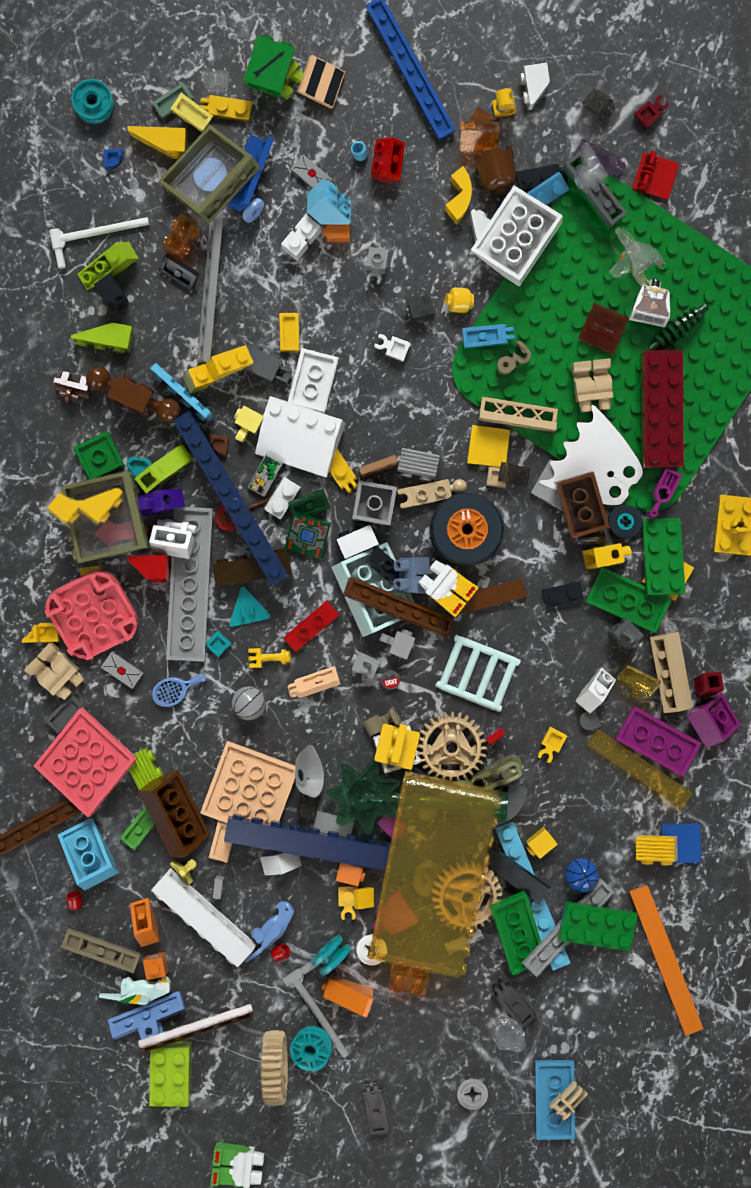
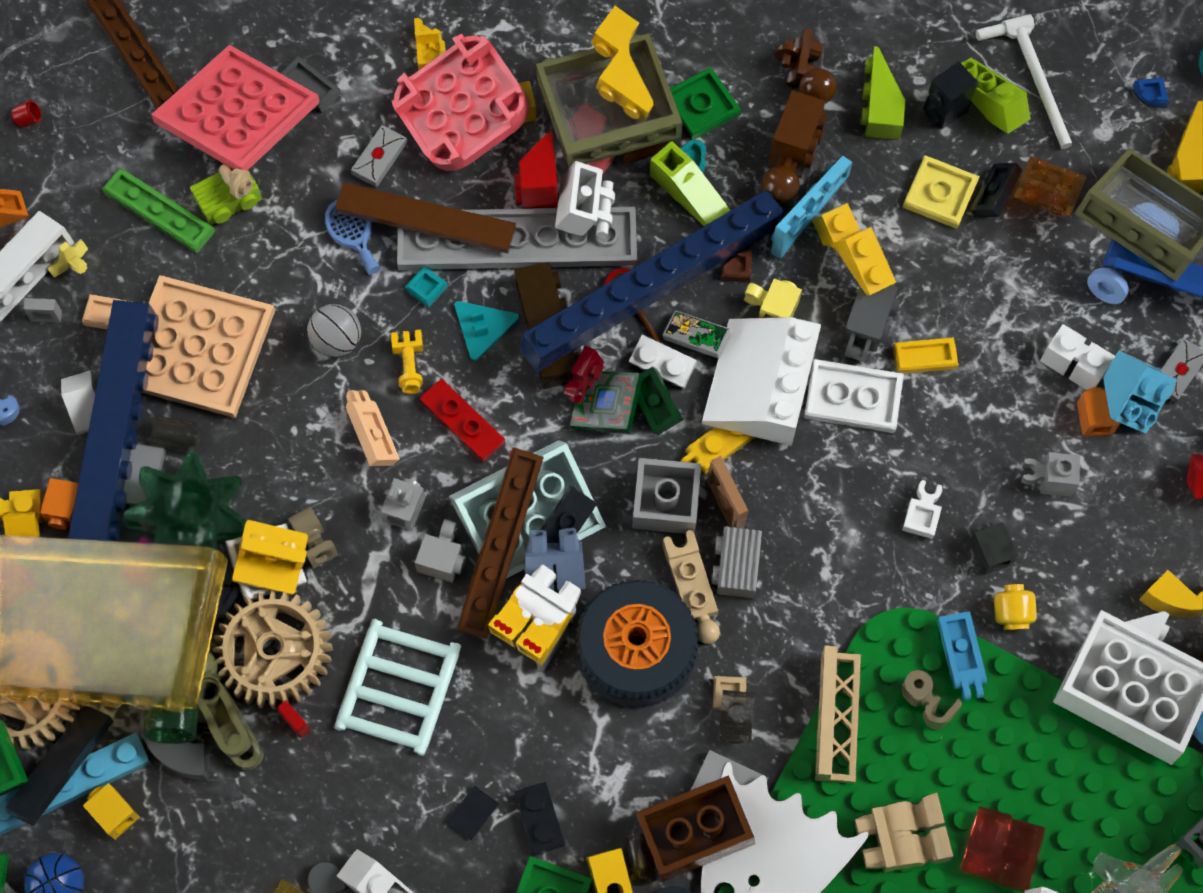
camera: 80 degrees right, 20 degrees down
tan hips [24,642,84,700] -> none
medium azure slope [58,817,119,891] -> none
dark purple torso [138,489,185,516] -> none
reddish brown slope [138,770,210,857] -> none
light grey tile [197,209,224,364] -> none
light grey piece [295,745,324,797] -> none
white brick [336,522,380,560] -> none
tile [381,670,400,690] -> none
reddish brown tile [457,578,527,615] -> none
yellow tile [467,425,510,468] -> none
yellow plate [538,726,567,763] -> none
none -> tan plate [219,164,253,199]
none -> reddish brown tile [335,183,516,254]
none -> black piece [447,785,499,840]
none -> dark red plate [564,346,604,405]
none -> light yellow tile [902,155,980,229]

